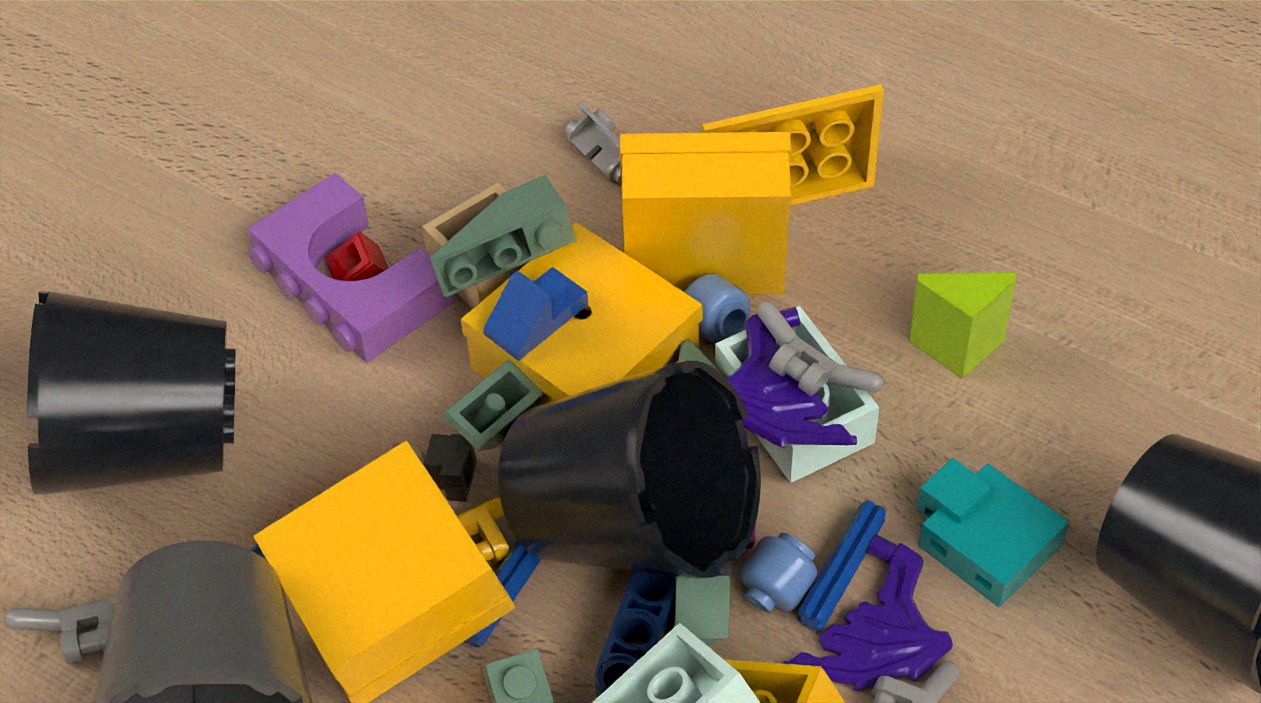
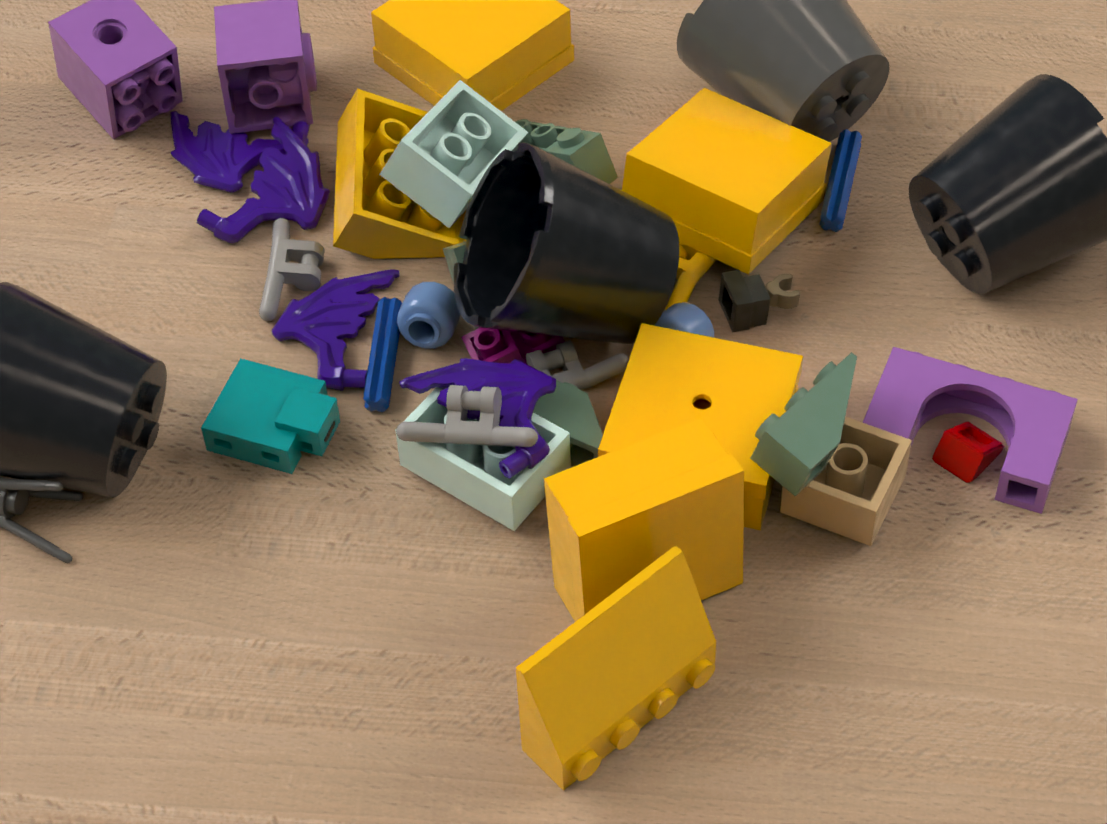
camera: 155 degrees right, 0 degrees up
light grey piece [5,595,117,664] -> none
sand green slope [442,359,544,451] -> none
blue slope [483,267,588,361] -> none
light grey hinge [565,102,621,185] -> none
lime slope [909,272,1017,379] -> none

